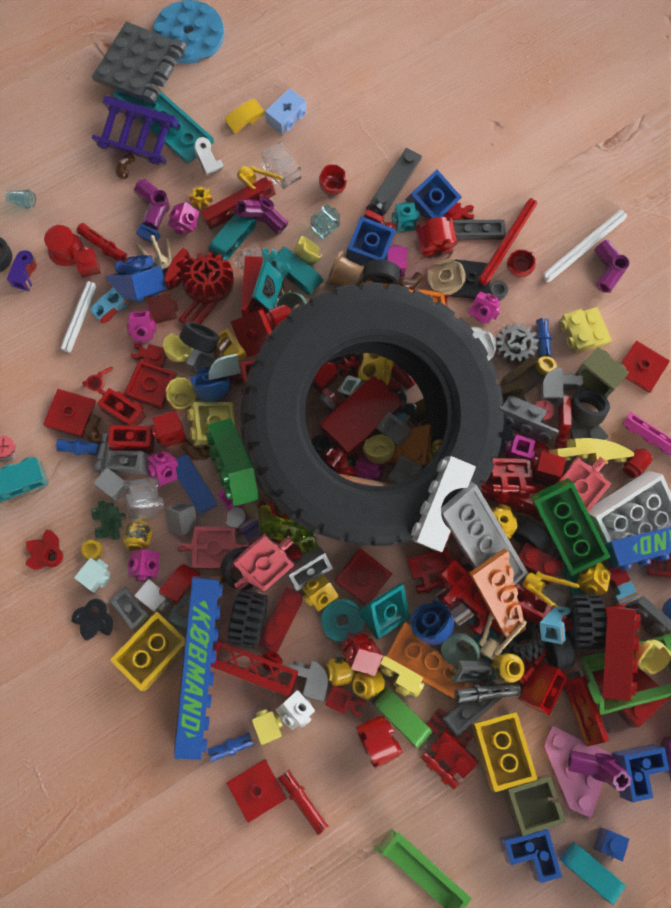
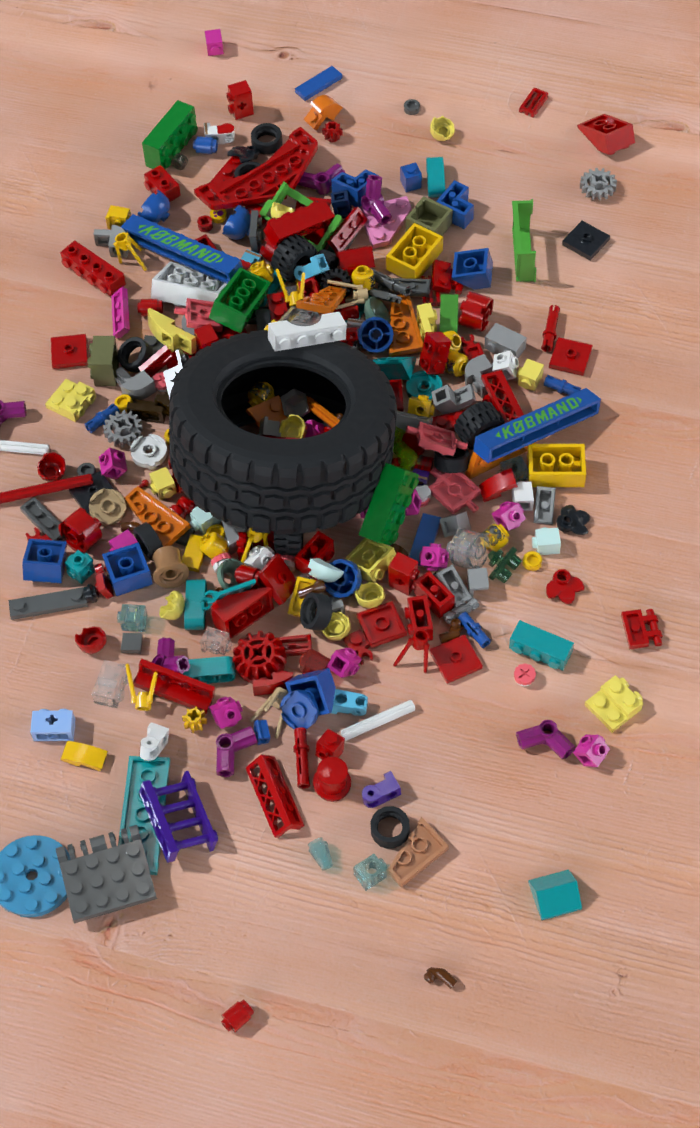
camera: 125 degrees left, 15 degrees down
reddish brown arm [116,153,135,179] -> none
none -> dark grey tile [121,633,143,654]
none -> red fence [246,754,305,838]
none -> dark blue brick [331,190,352,219]
none -> light grey brick [431,384,476,414]
none -> blue slope [452,248,493,290]
none -> light grey brick [484,323,527,358]

